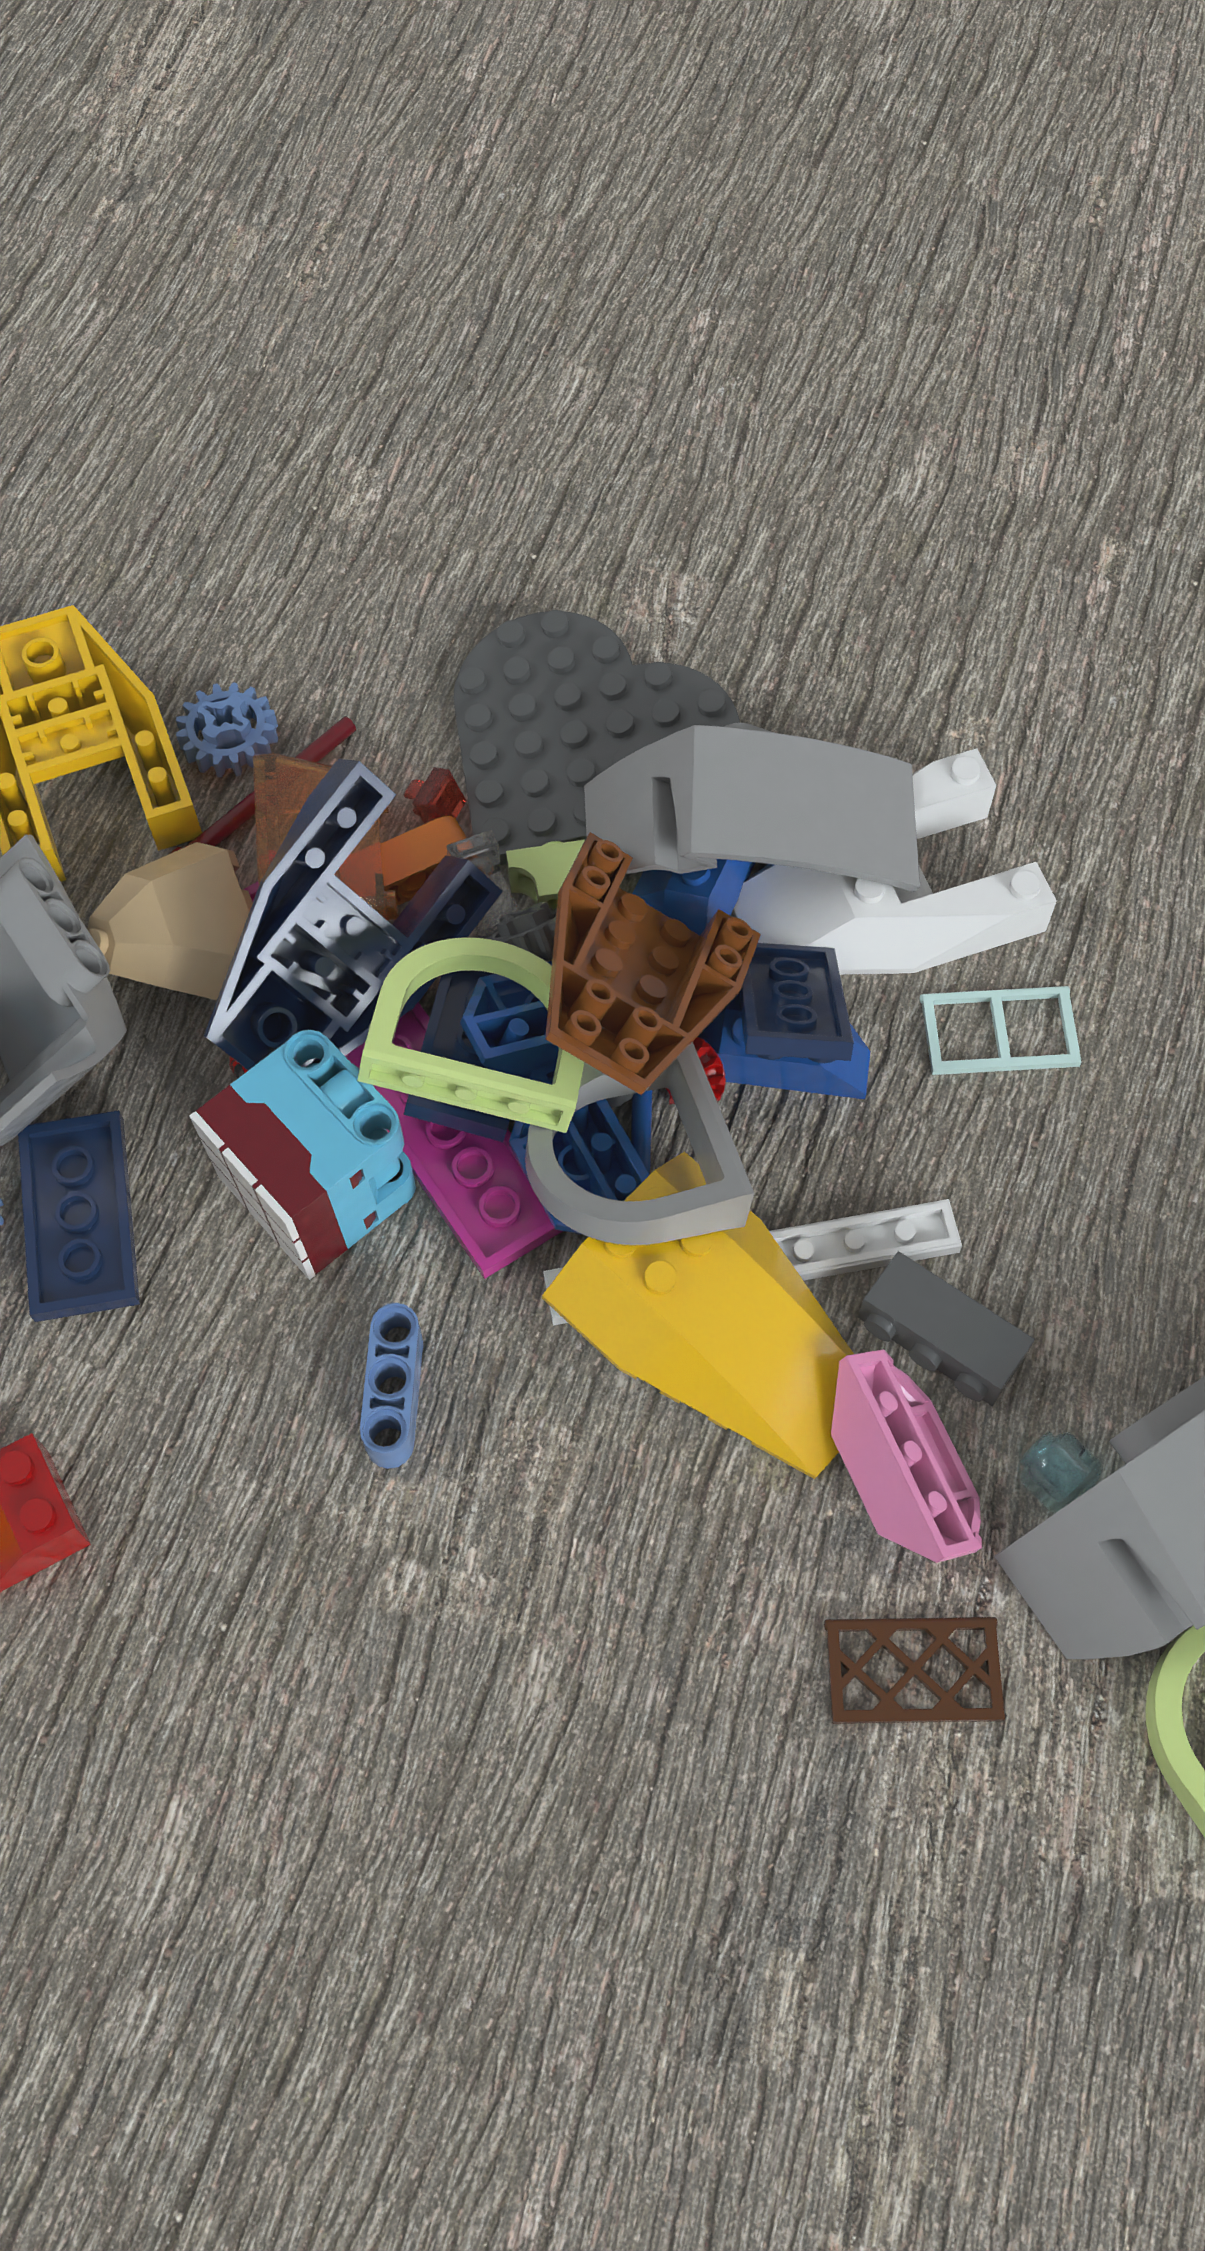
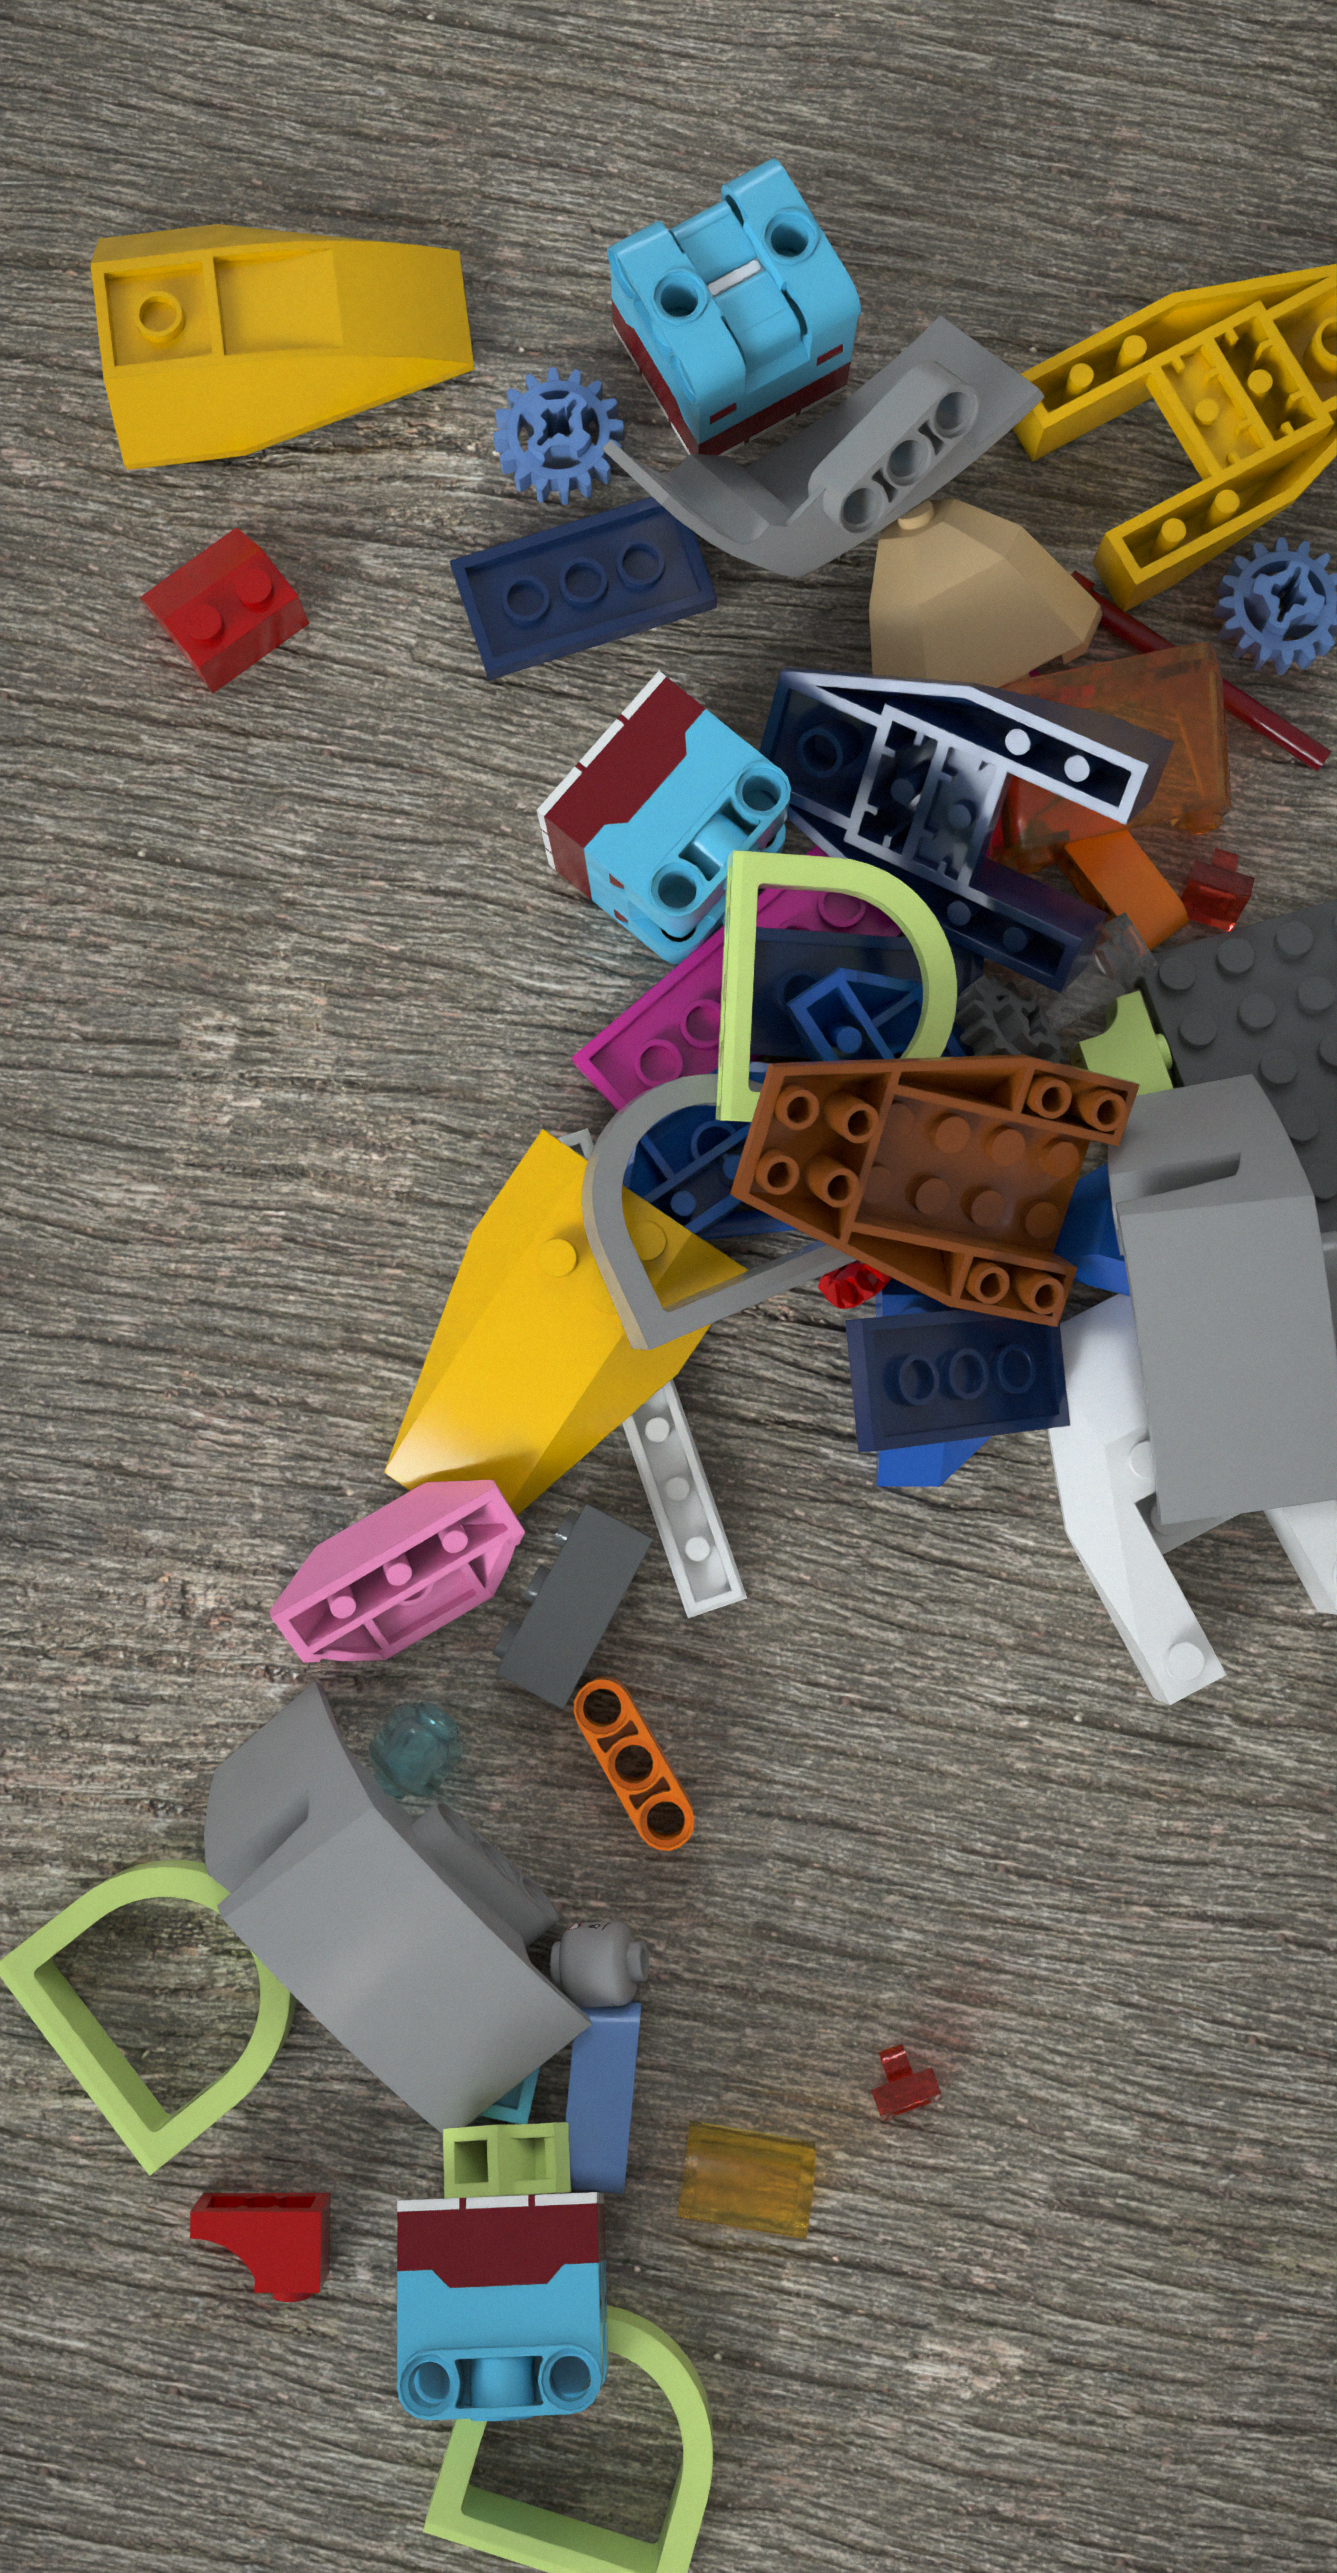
camera: 80 degrees right, 20 degrees up
medium blue beam [360,1303,423,1469] -> none
reddish brown window [824,1617,1005,1724] -> none
light aqua window [919,986,1081,1075] -> none
none -> orange beam [573,1675,695,1851]

